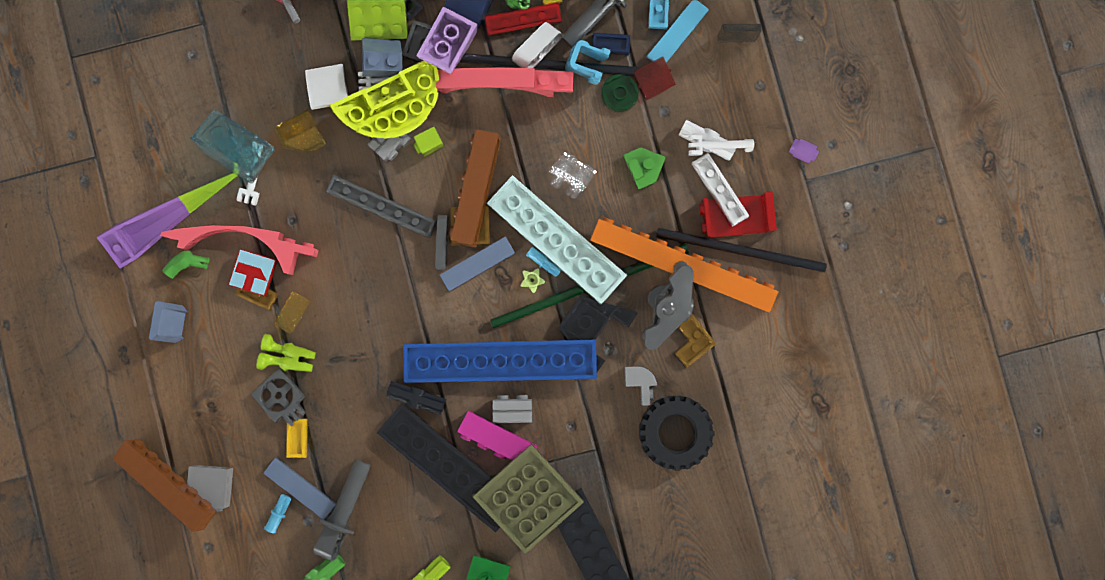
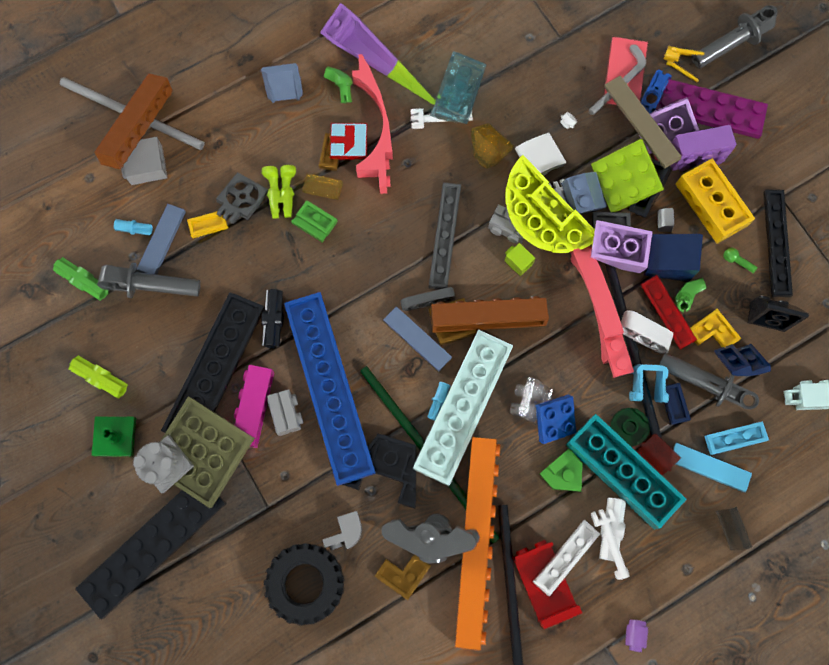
camera: 70 degrees right, 10 degrees down
yellowish green plate [521,268,545,293] -> none
none -> light grey piece [60,77,204,150]
none -> light grey piece [133,435,194,493]
none -> bright green plate [291,200,338,243]
none -> blue plate [536,394,576,444]
none -> white plate [560,112,577,129]
none -> teal brick [565,414,687,530]

